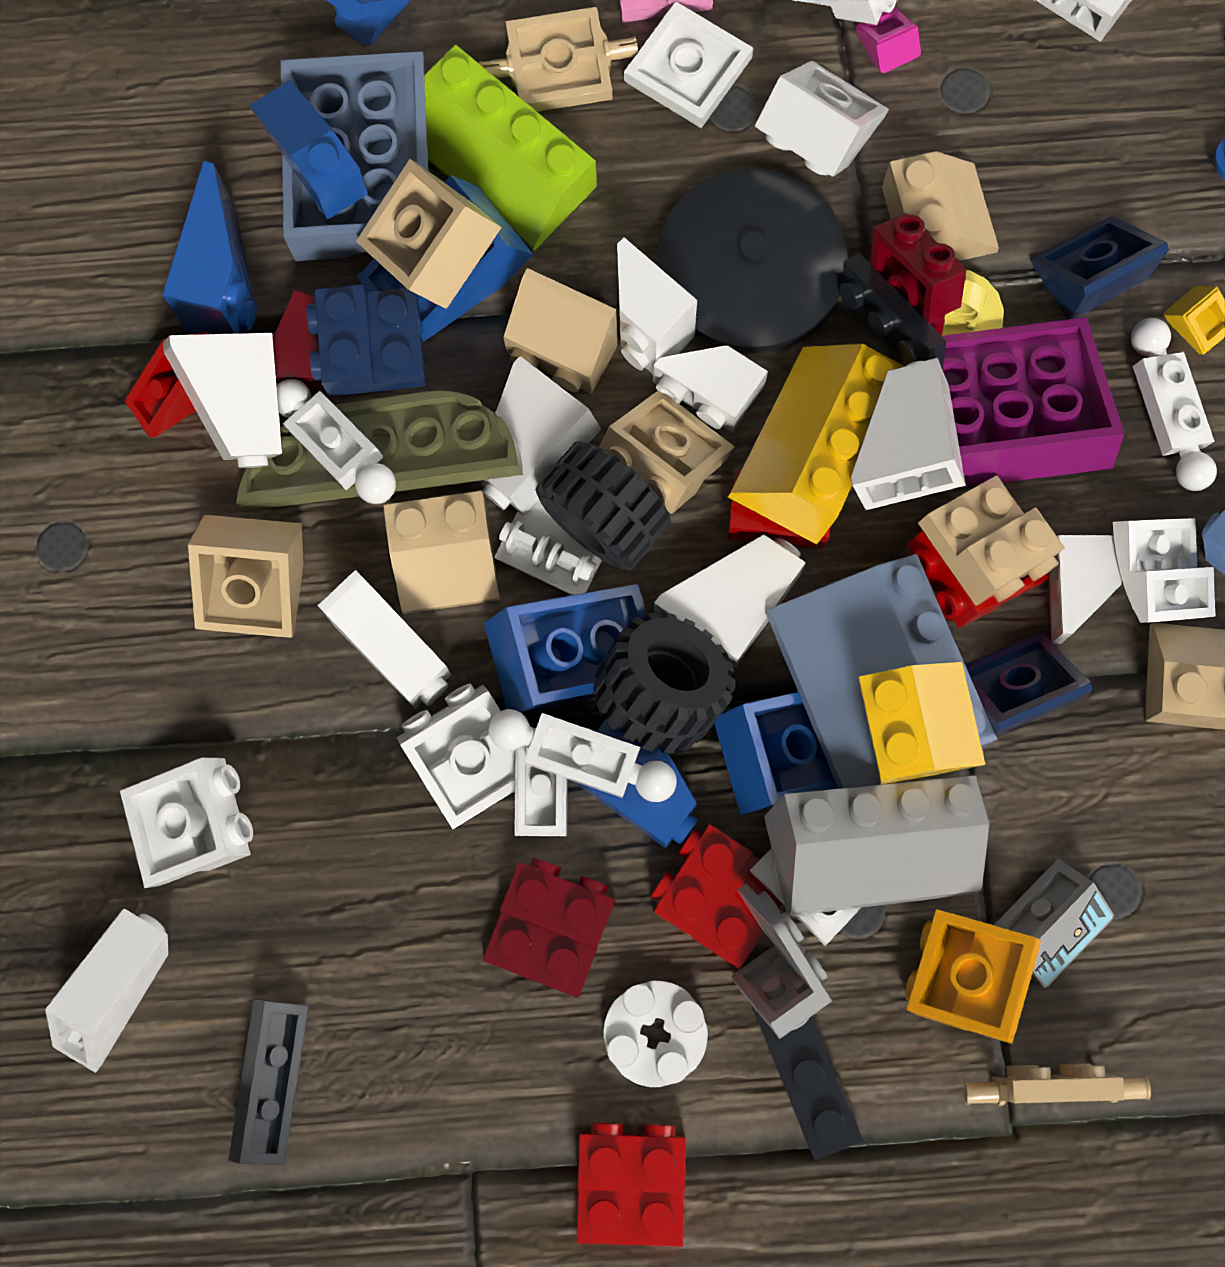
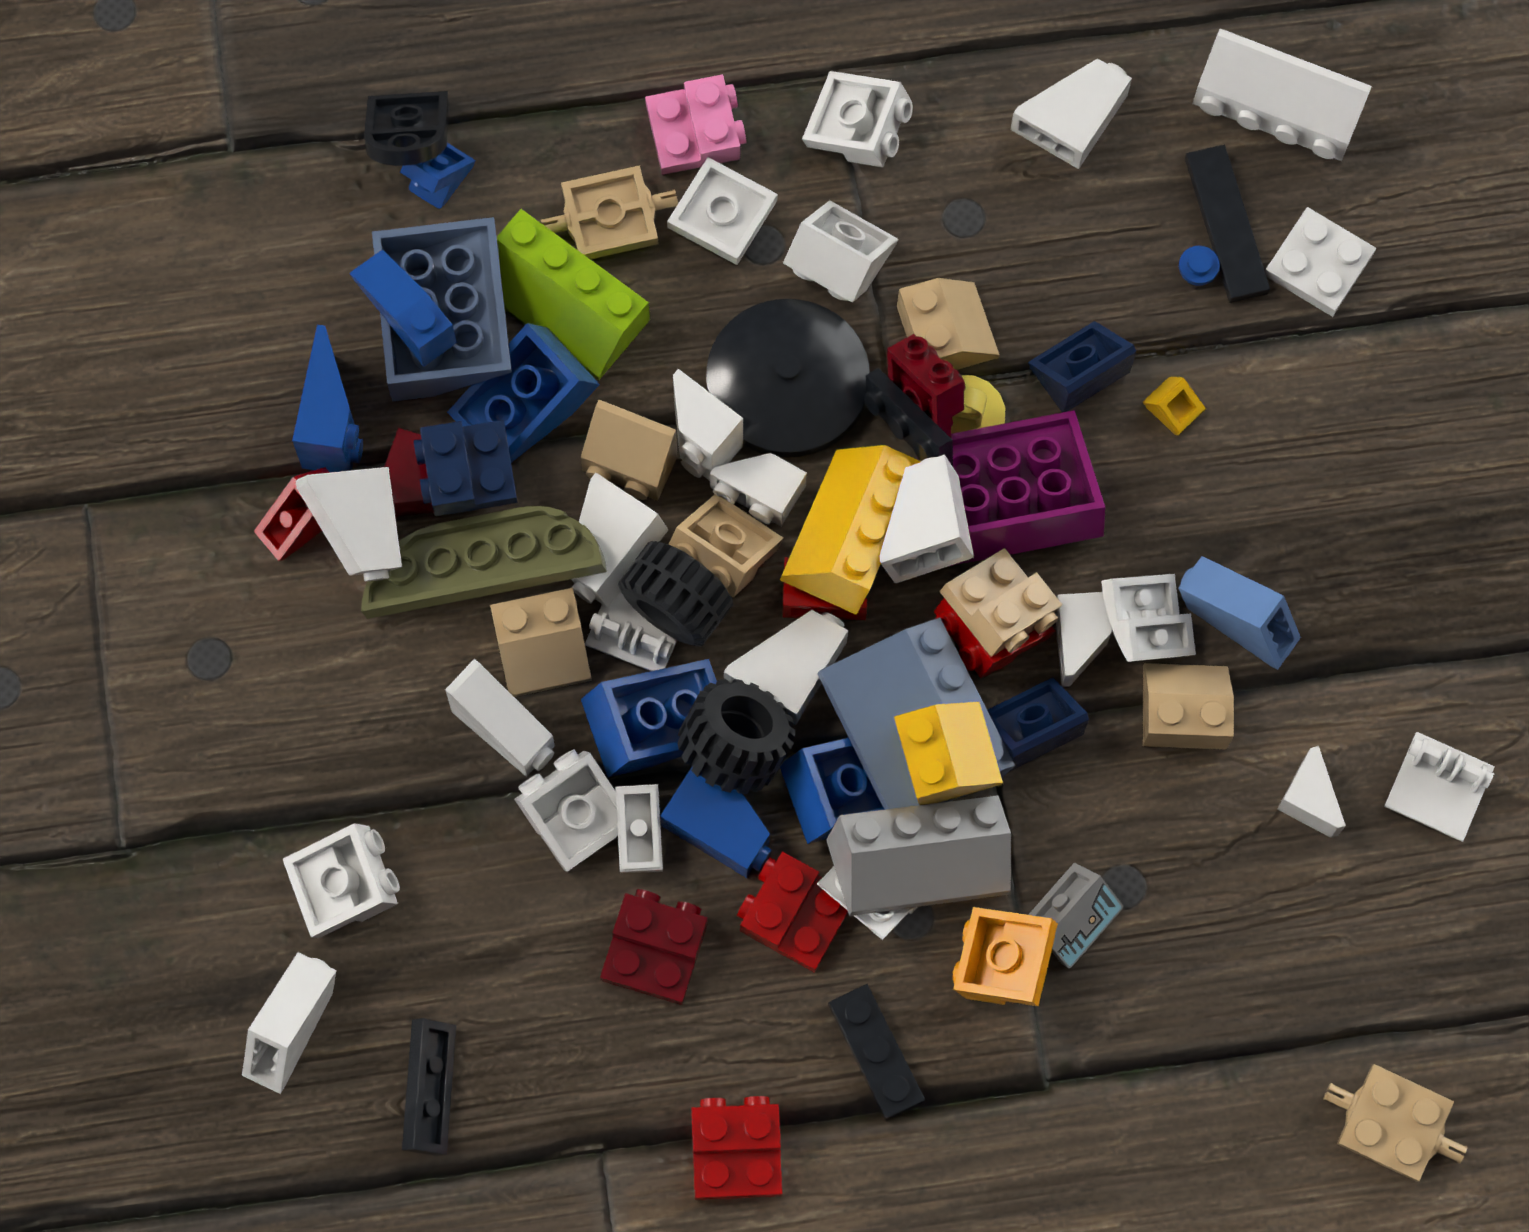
camera: 10 degrees left, 5 degrees down
tan slope [188,515,304,638] -> none
white plate [276,379,396,504] -> none
tan slope [356,159,502,309] -> none
white plate [489,709,677,802] -> none
white plate [604,981,708,1087] -> none
light grey bracket [731,884,832,1039] -> none
dark pink slope [855,7,921,73] -> none
tan plate [963,1064,1151,1106] -> none
white plate [1131,318,1217,491] -> none

